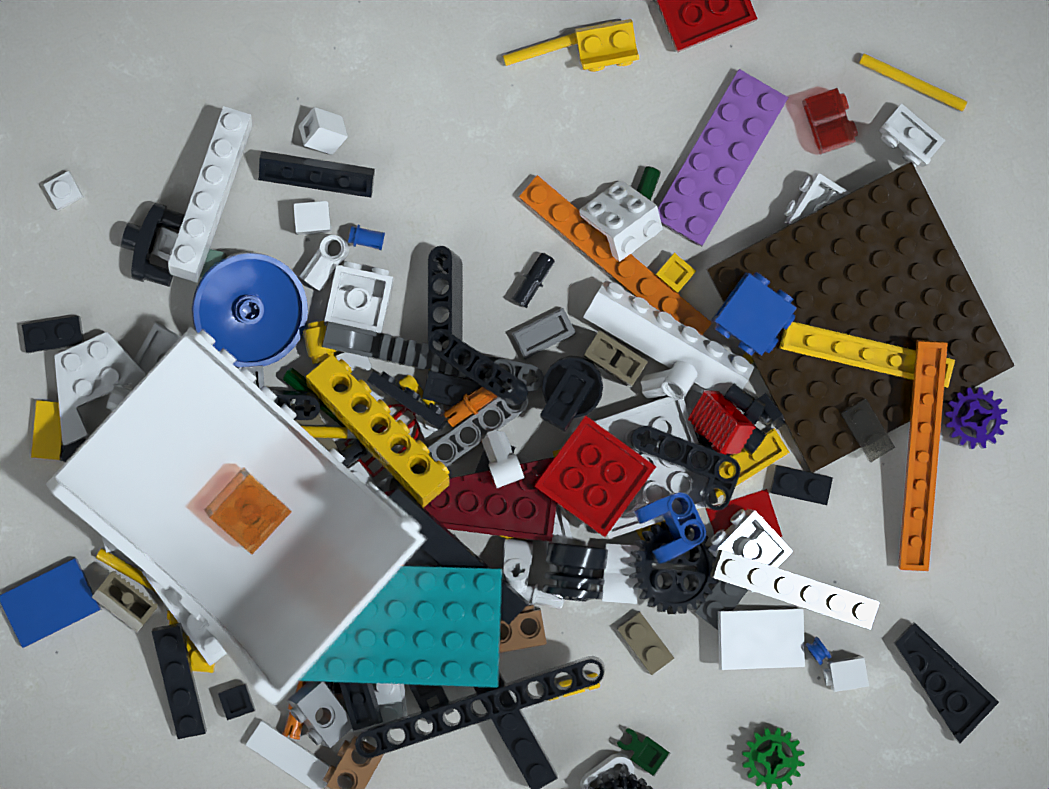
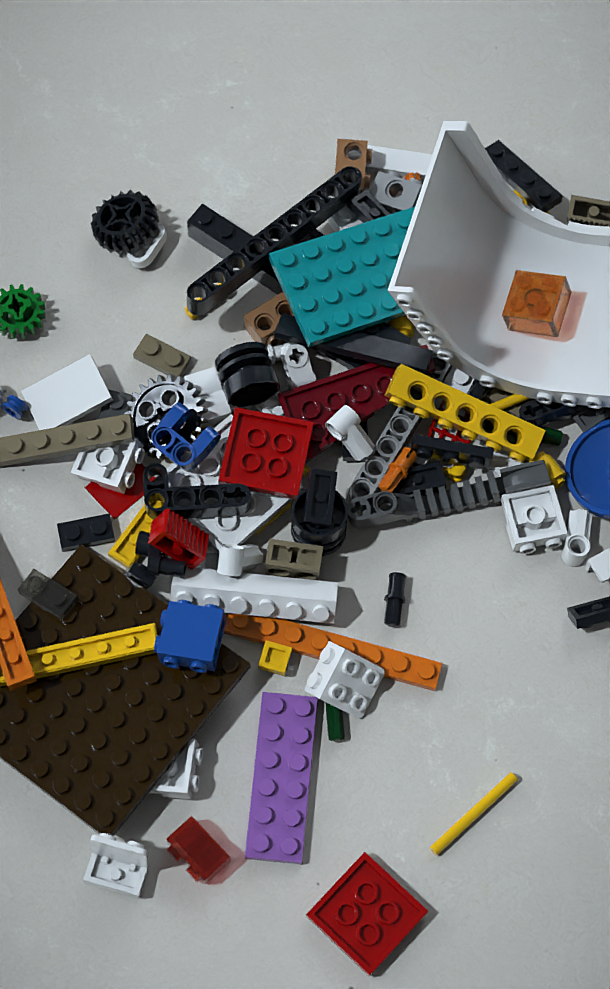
camera: 150 degrees right, 20 degrees down
blue pin [348,224,385,250] -> none
black beam [428,246,528,405] -> none
light grey tile [512,308,576,359] -> none
yellow bracket [575,19,639,72] -> none
dark green plate [617,728,671,777] -> none
yellow bar [859,53,968,112] -> none

